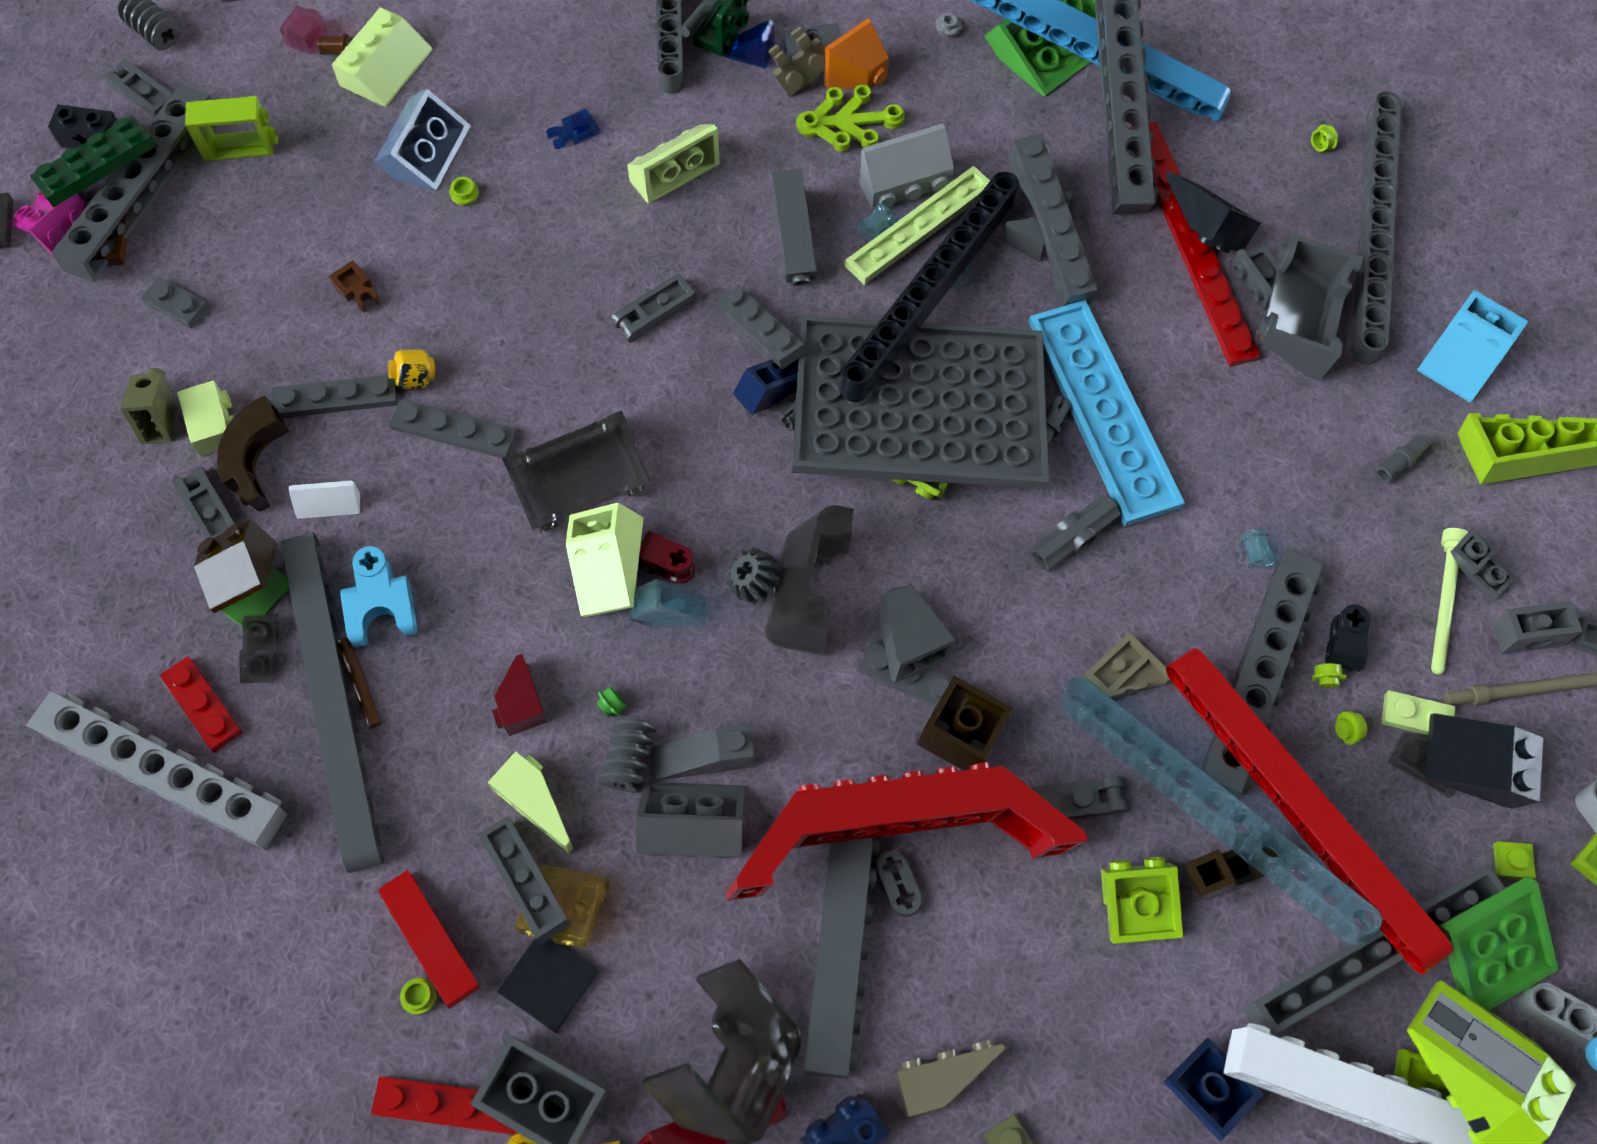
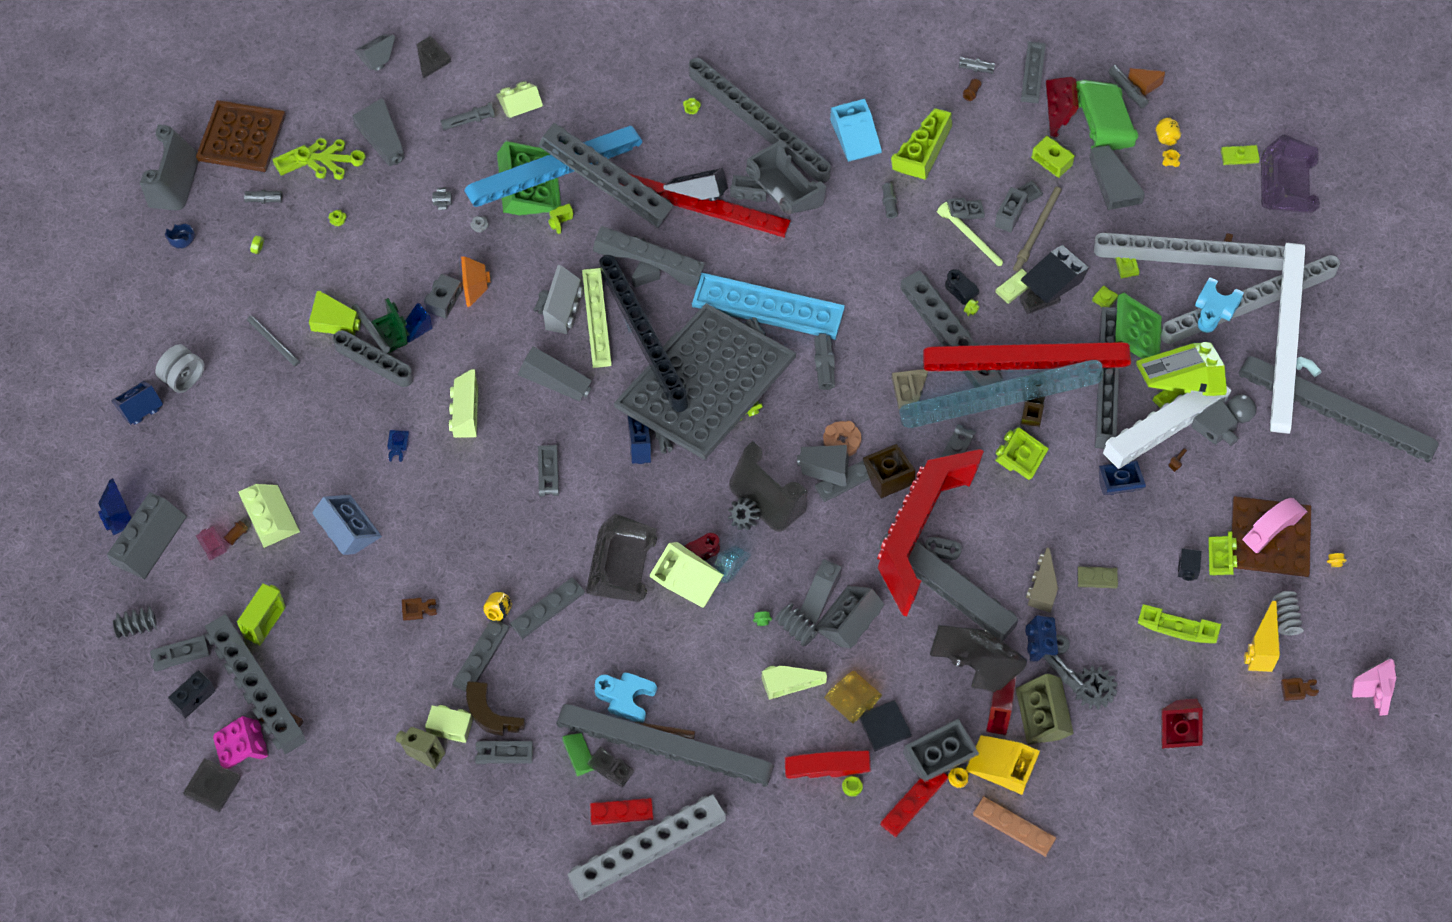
camera: 55 degrees left, 5 degrees down
dark green plate [30,116,157,208] -> none
dark grey plate [140,277,210,328] -> none
slope [193,519,278,613] -> none
white slope [289,480,360,519] -> none
lime plate [449,177,479,205] -> none
dark grey plate [478,816,571,945] -> none
dark red slope [492,654,547,736] -> none
dark grey plate [716,286,807,369] -> none
dark tan plate [768,26,825,97] -> none
lime plant [796,84,905,152] -> none
clear light blue bush [857,204,895,241] -> none
clear light blue bush [1240,528,1277,569] -> none
lime plate [1335,711,1367,745] -> none
none -> lime bracket [548,204,573,234]
none -> nougat plate [823,421,861,456]

